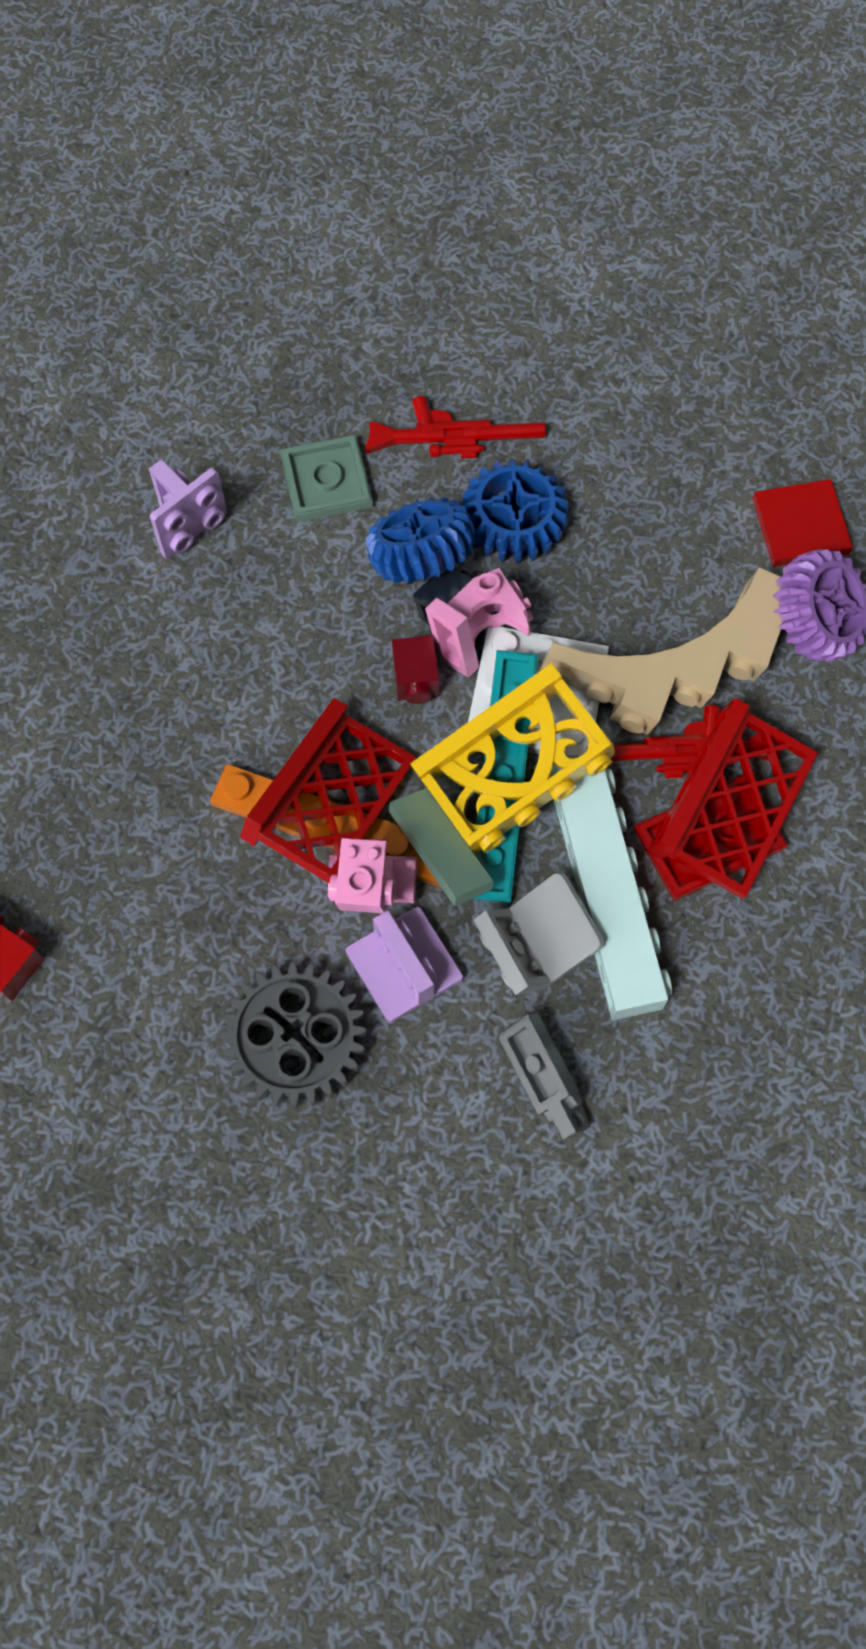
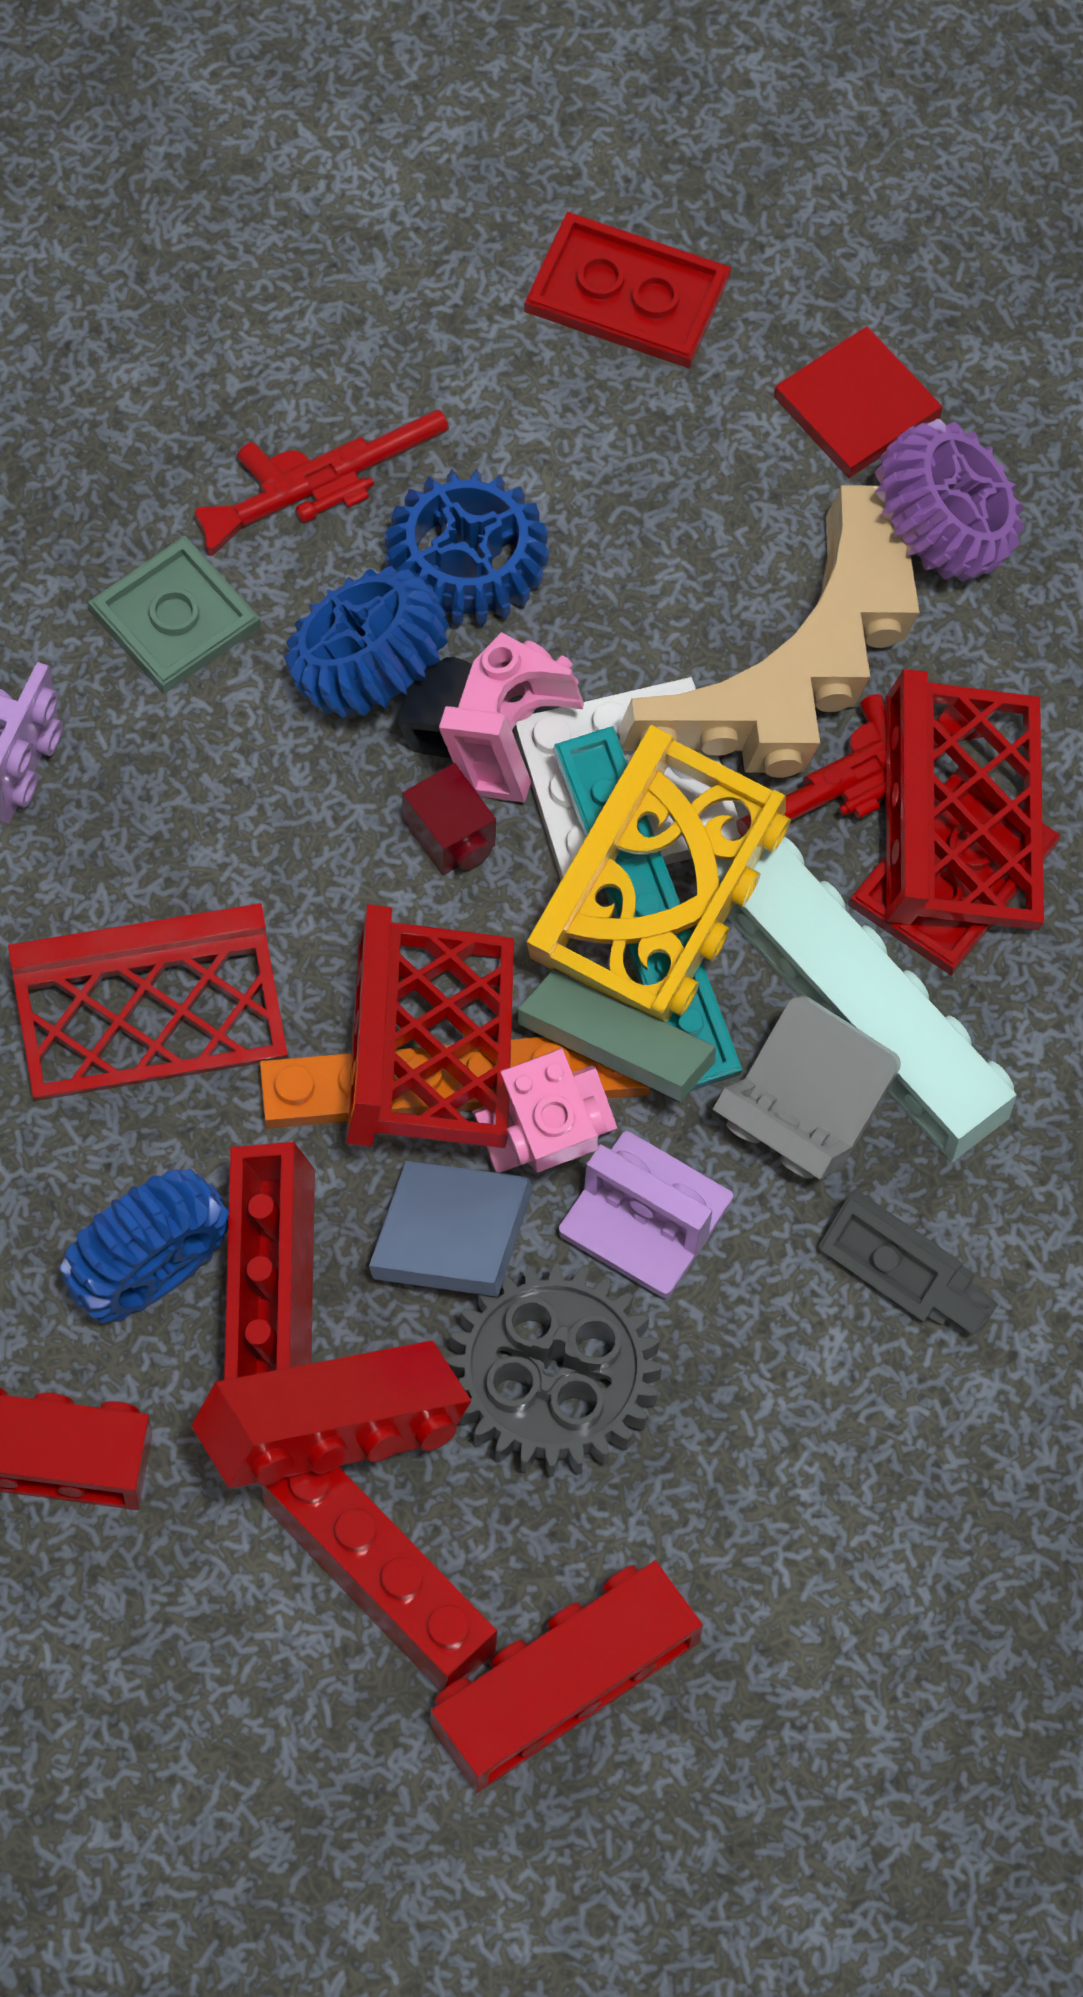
camera: 30 degrees left, 5 degrees down
none -> red fence [8,903,288,1101]
none -> blue gear [60,1169,229,1323]
none -> red brick [191,1340,472,1489]
none -> red brick [224,1142,315,1380]
none -> red brick [262,1466,497,1692]
none -> sand blue tile [369,1161,533,1297]
none -> red brick [430,1560,703,1794]
none -> red tile [524,211,732,369]

